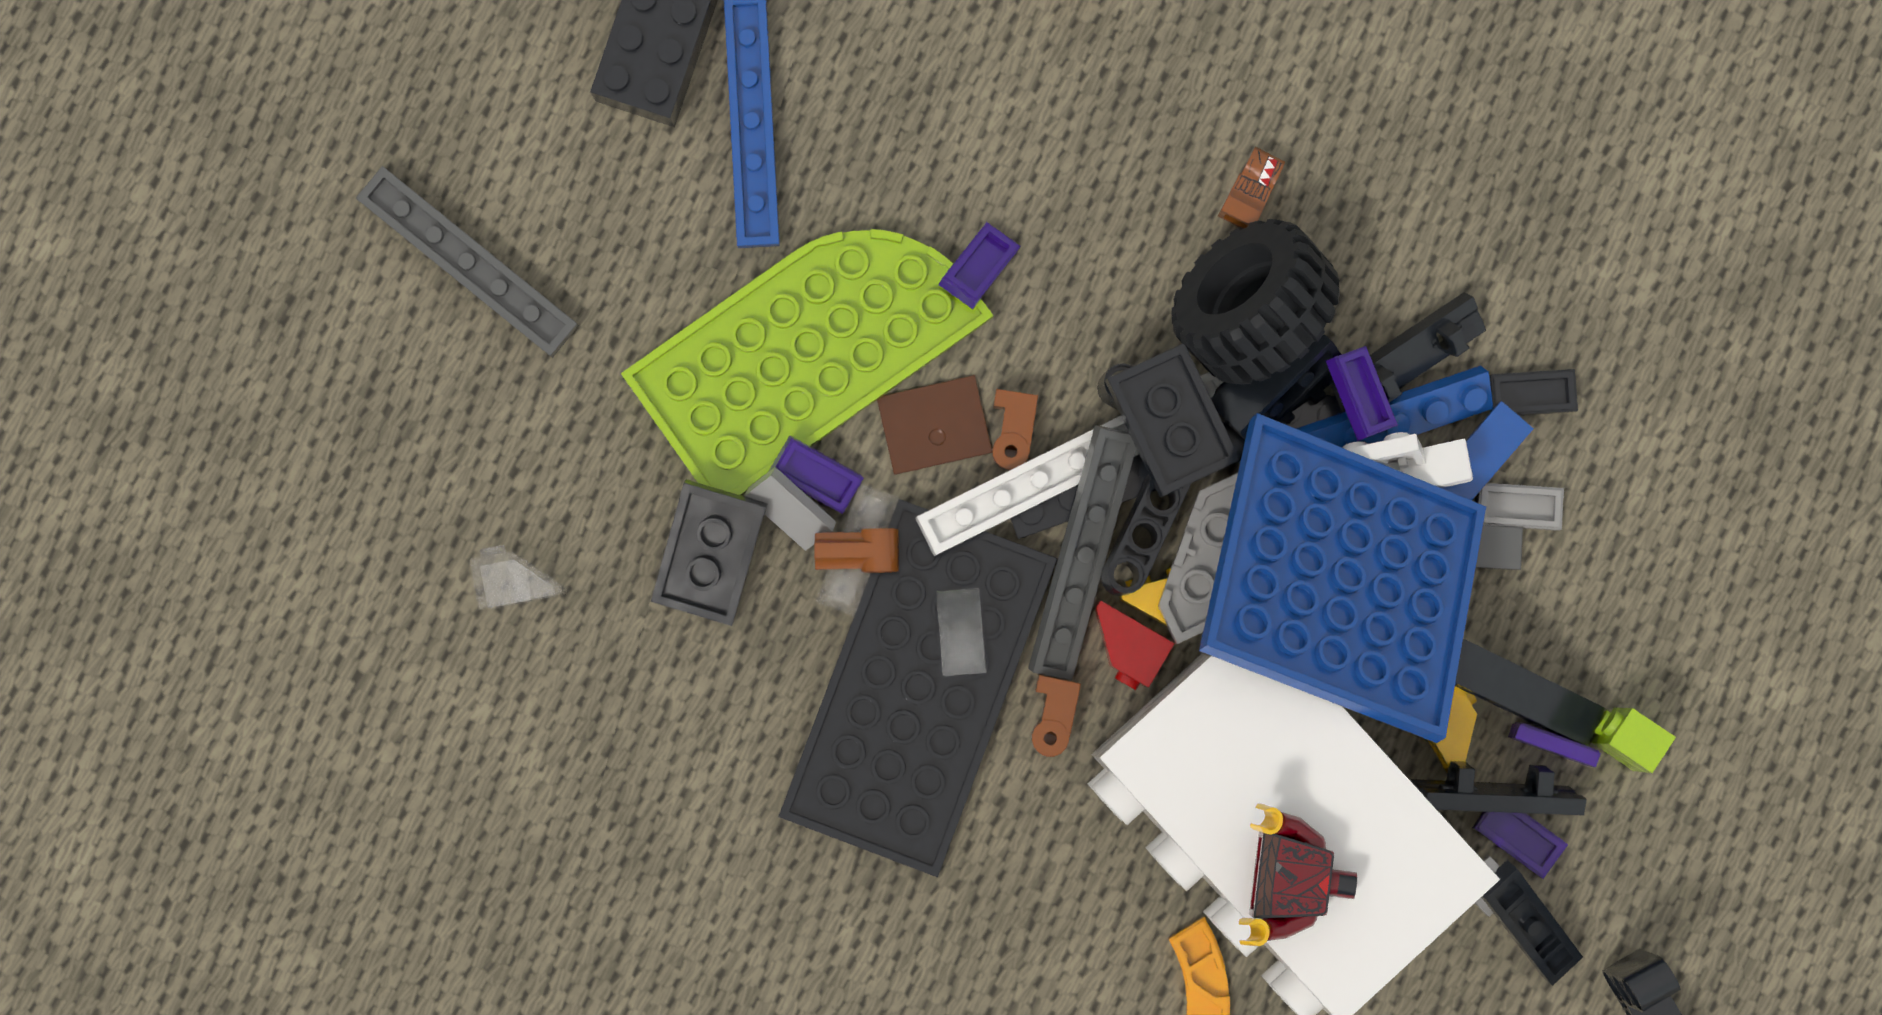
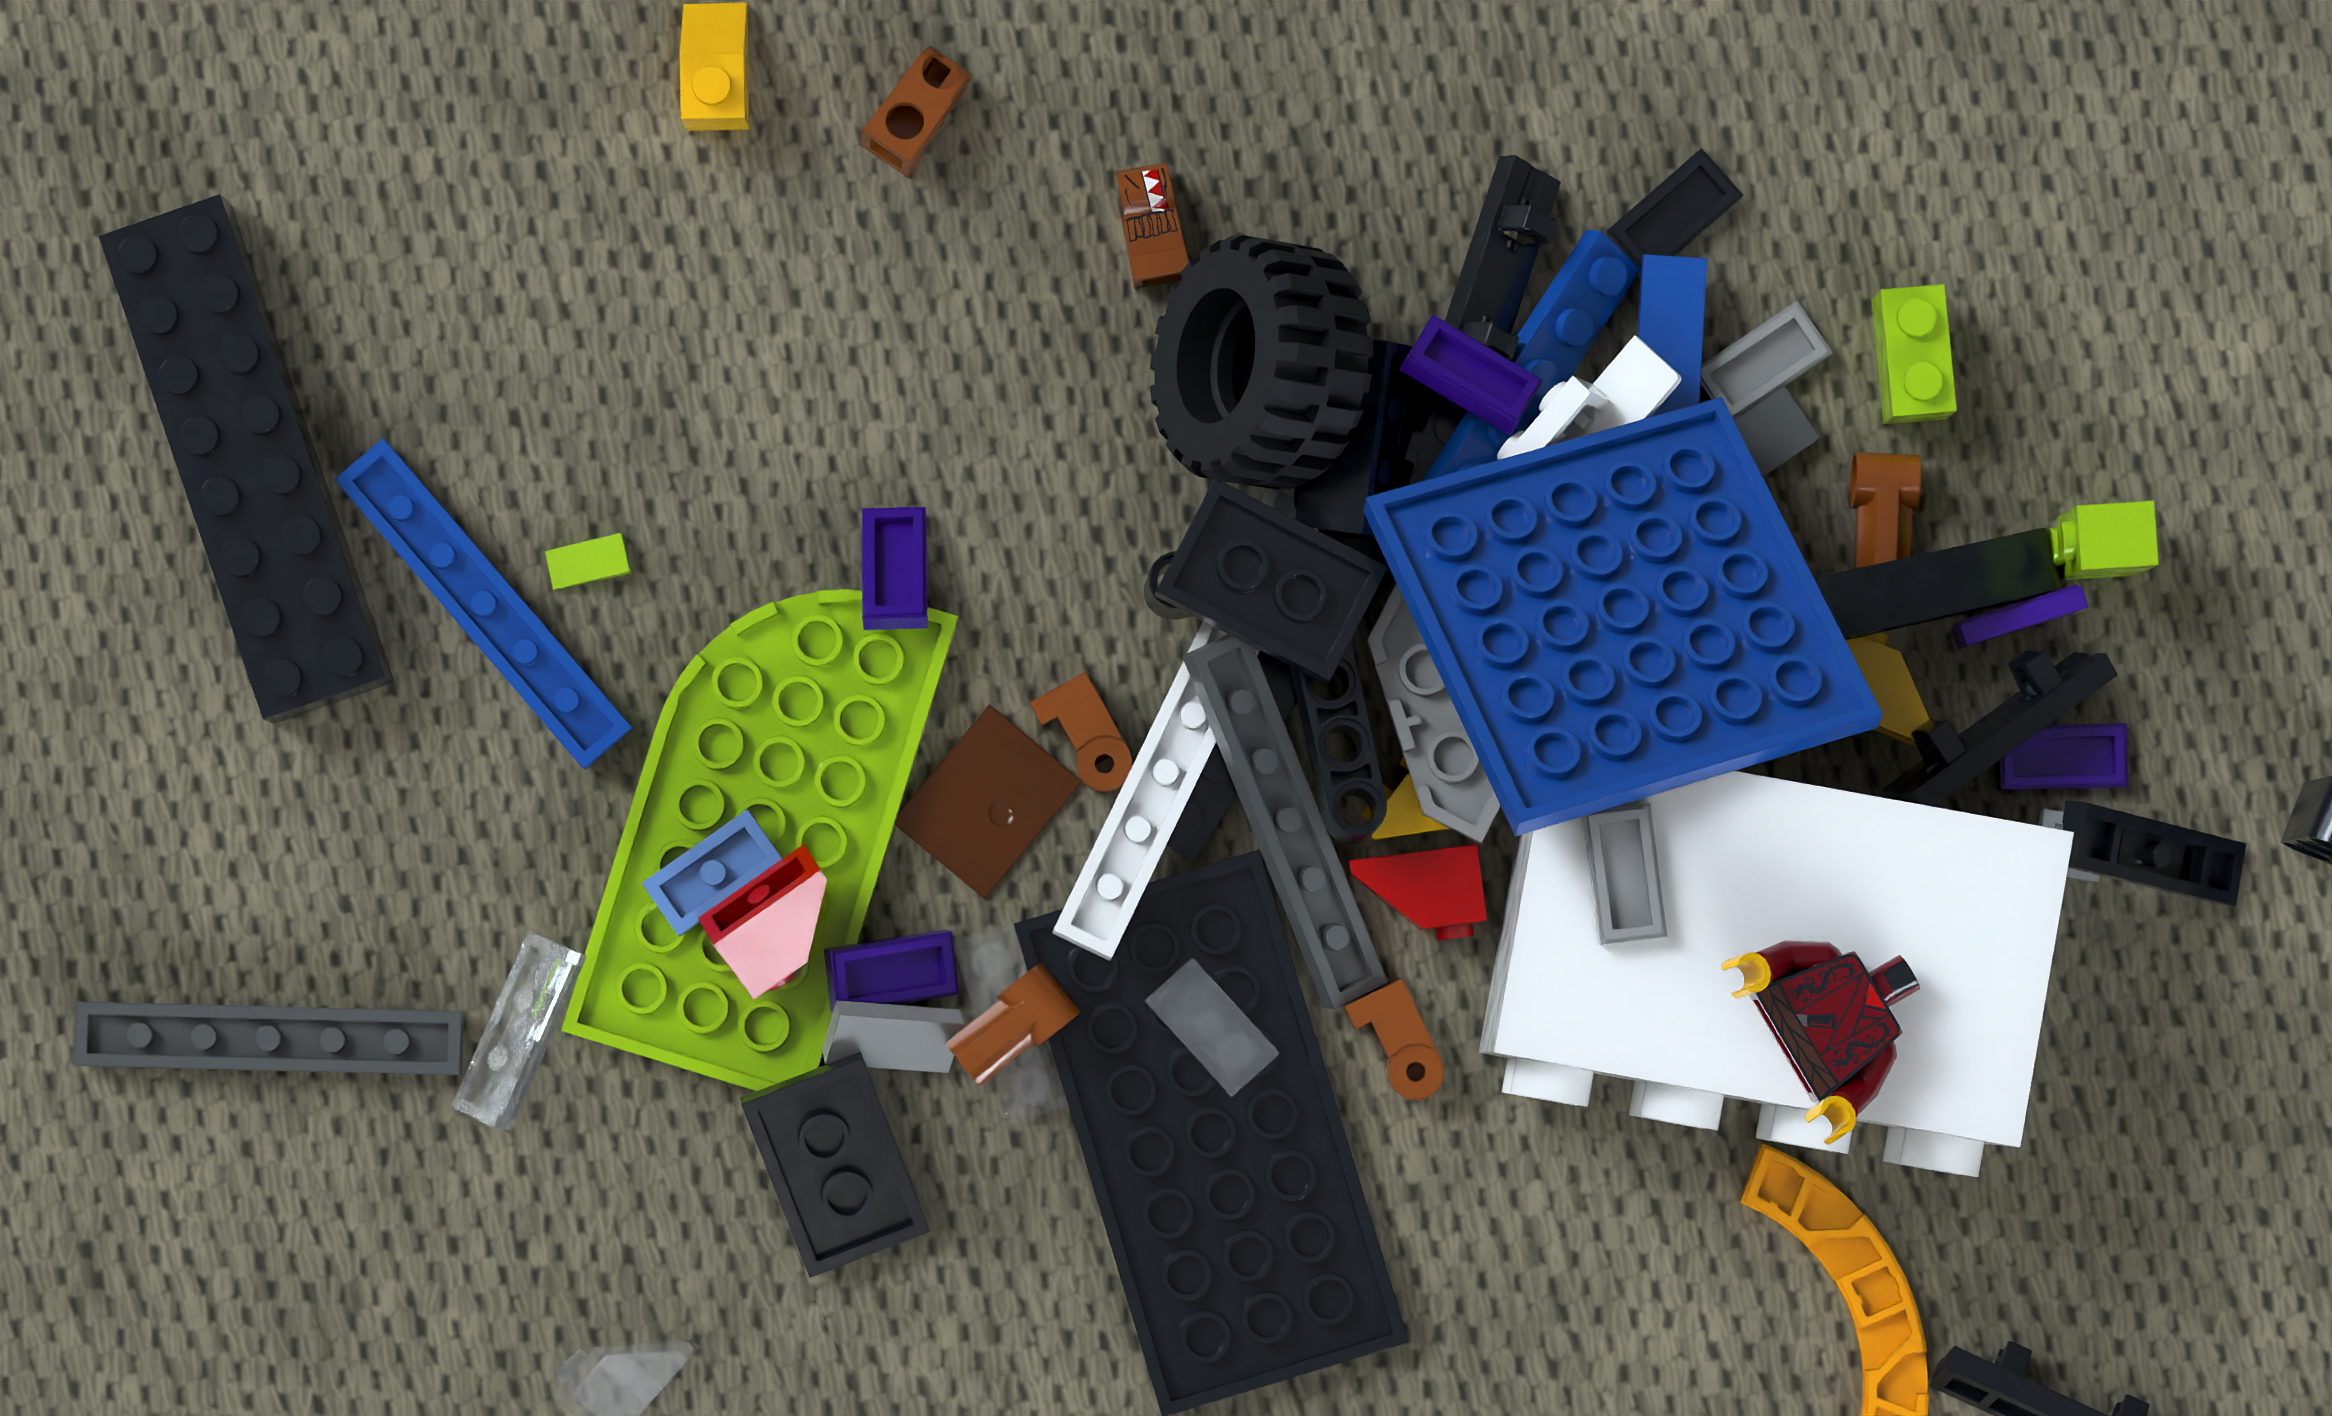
camera: 45 degrees left, 0 degrees up
none -> clear plate [451,930,587,1134]
none -> lime piece [545,533,632,590]
none -> medium blue plate [642,809,783,936]
none -> slope [698,844,827,999]
none -> dark orange leg [861,46,973,178]
none -> light grey tile [1583,804,1667,945]
none -> dark orange piece [1850,452,1921,569]
none -> lime brick [1871,284,1957,425]

